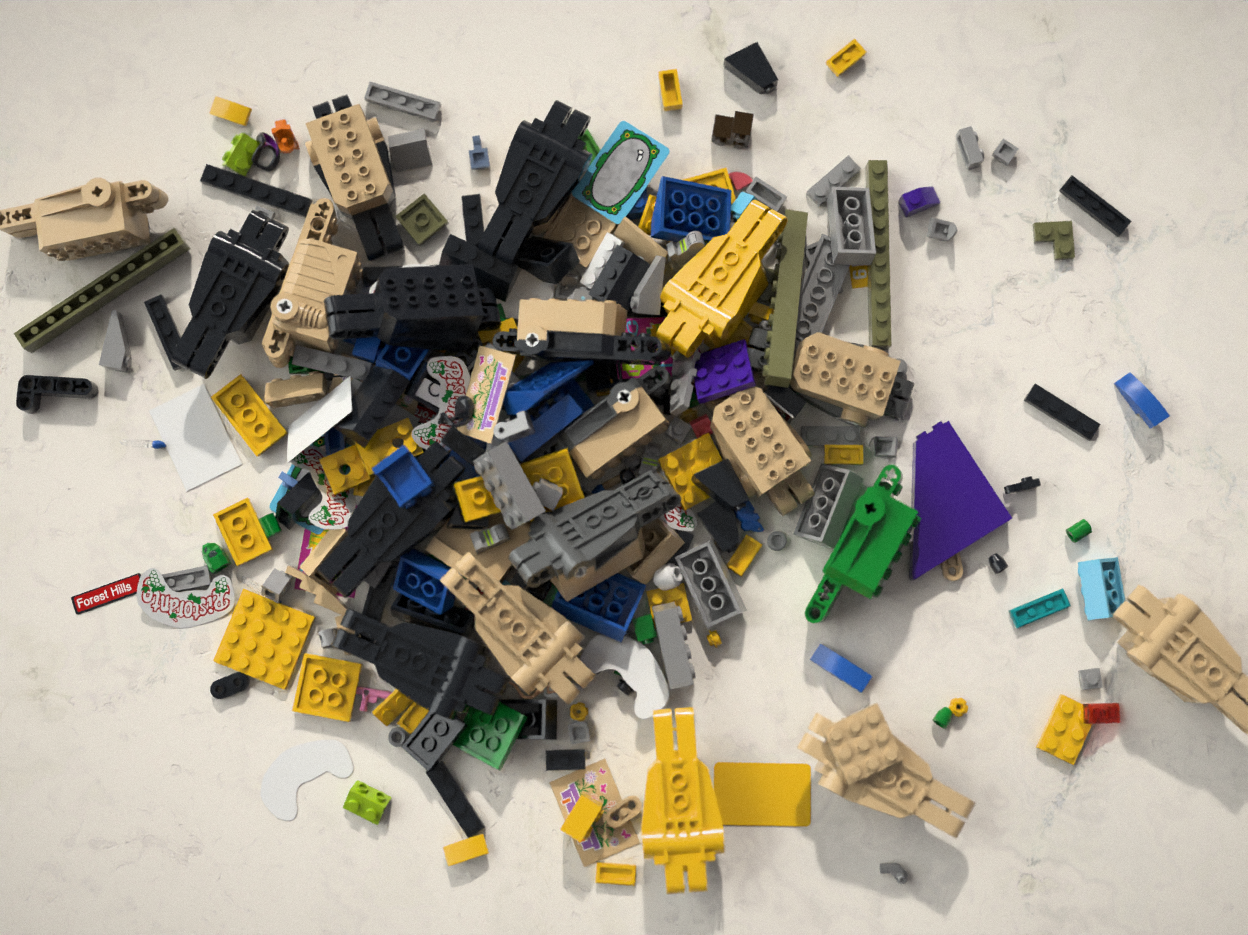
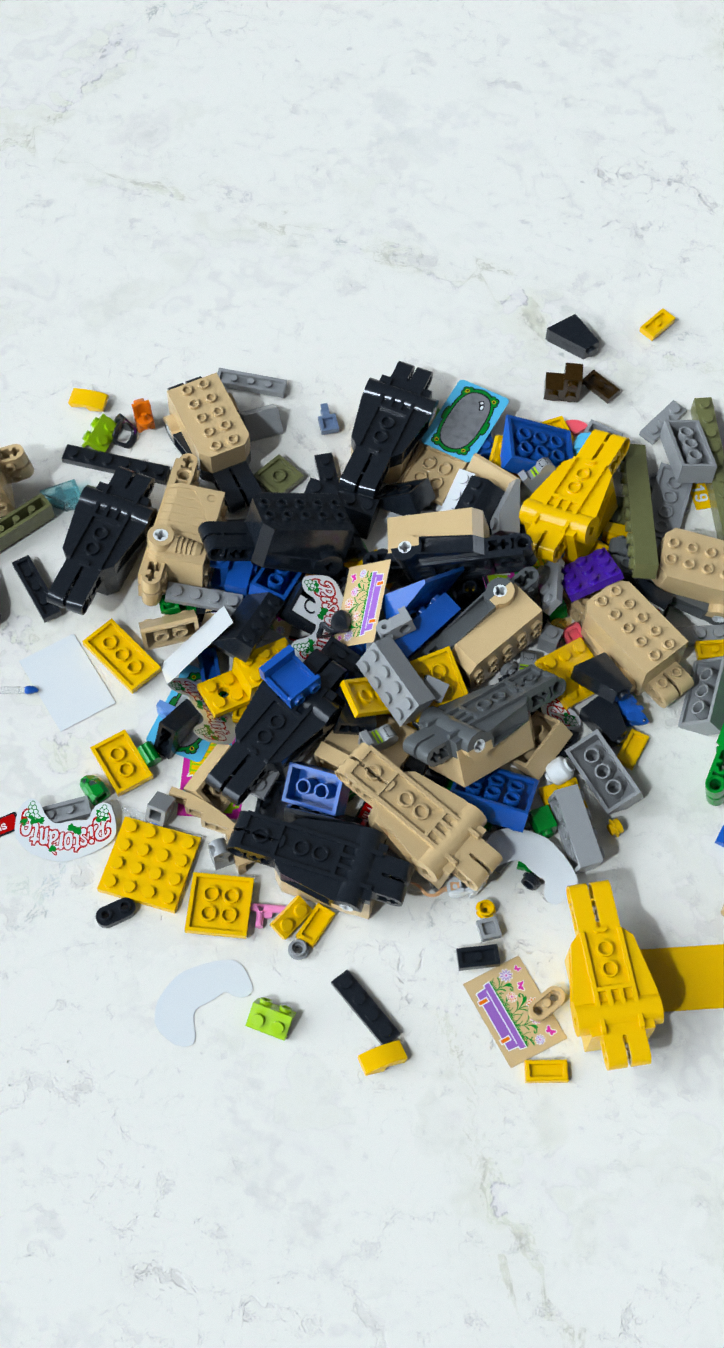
camera: 10 degrees left, 20 degrees down
plate [401,711,468,772] -> none
green plate [453,702,527,771] -> none
black slope [500,699,558,740] -> none
yellow piece [560,792,604,843] -> none
yellow piece [658,69,683,111] -> none
light grey tile [767,531,787,551] -> none
none -> clear light blue slope [40,479,81,512]
none -> dark brown plate [582,370,620,404]

